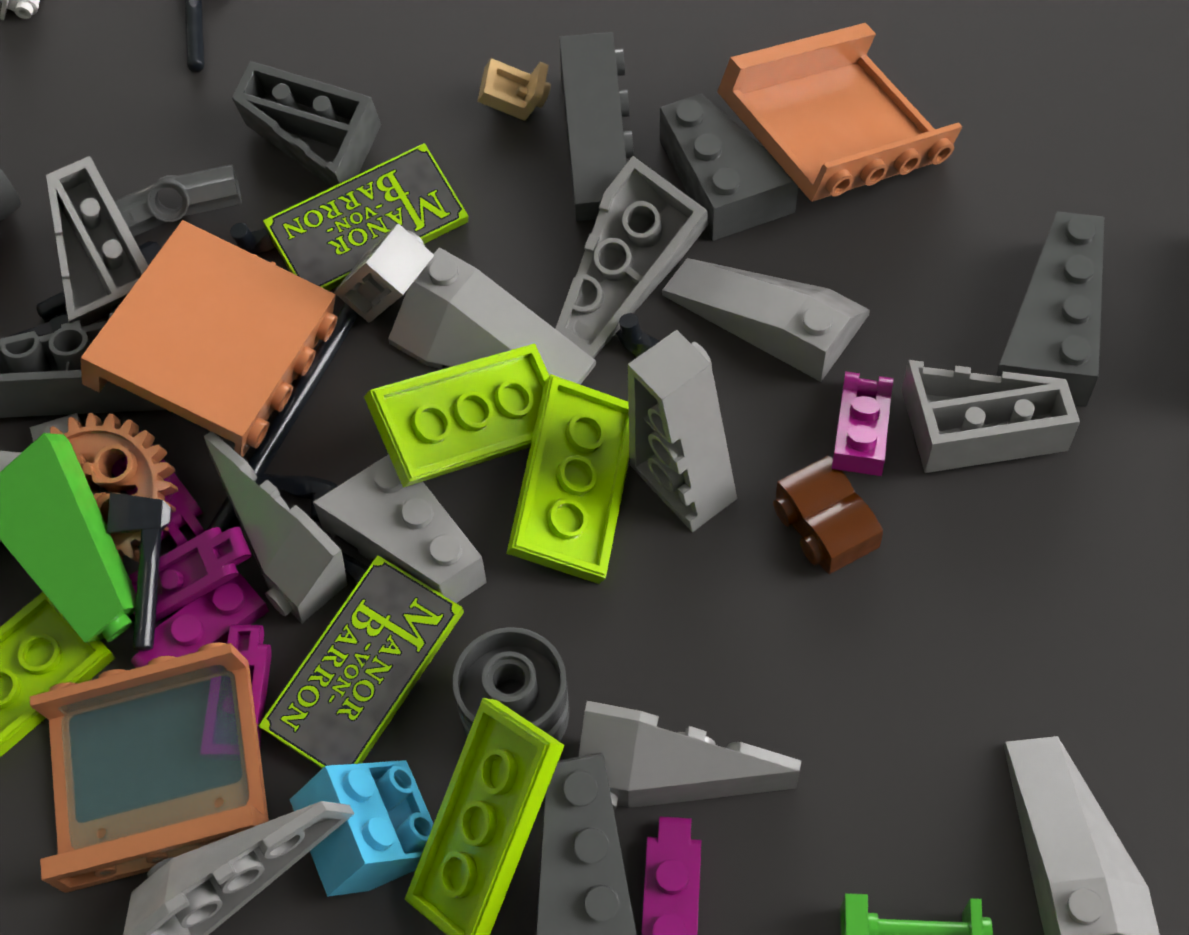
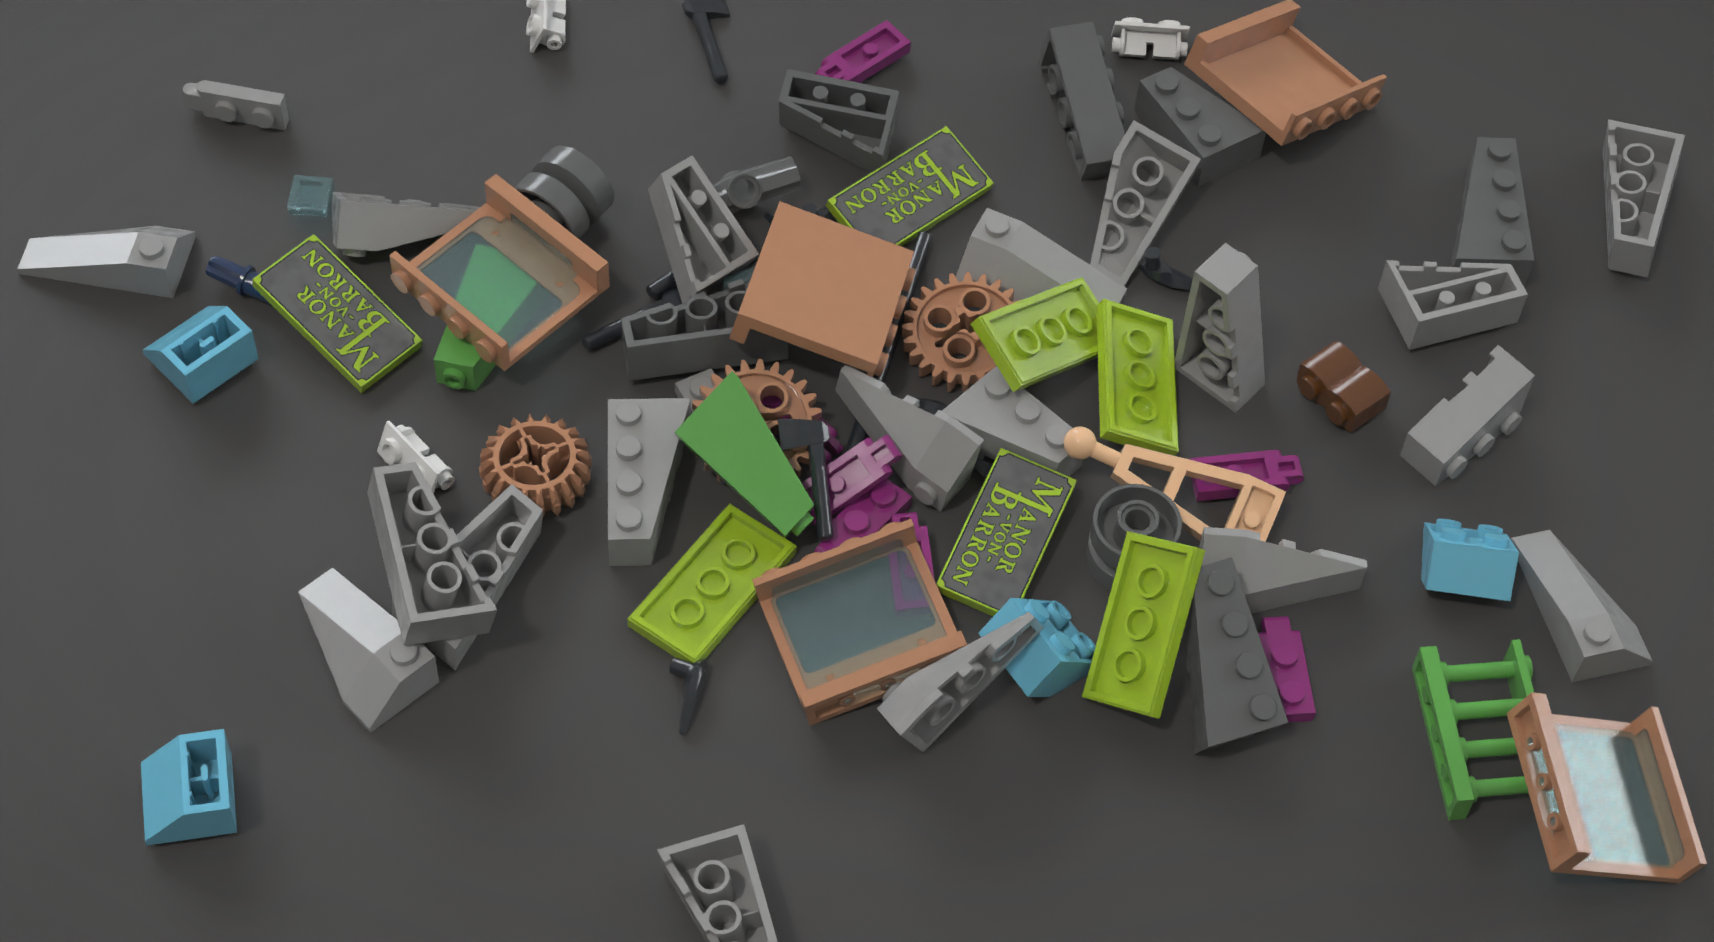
camera: 15 degrees left, 5 degrees down
light grey brick [333,224,434,323] -> none
tan bracket [477,58,551,121] -> none
light grey wedge [662,258,870,382] -> none
magenta plate [832,371,894,476] -> none
none -> magenta hinge [815,20,911,83]
none -> nougat gear [902,272,1021,393]
none -> light nougat plate [1064,426,1286,542]
none -> white hinge [1112,17,1190,60]
none -> magenta hinge [1190,450,1304,501]
none -> light grey wedge [1400,345,1535,486]
none -> medium azure slope [1421,519,1519,601]

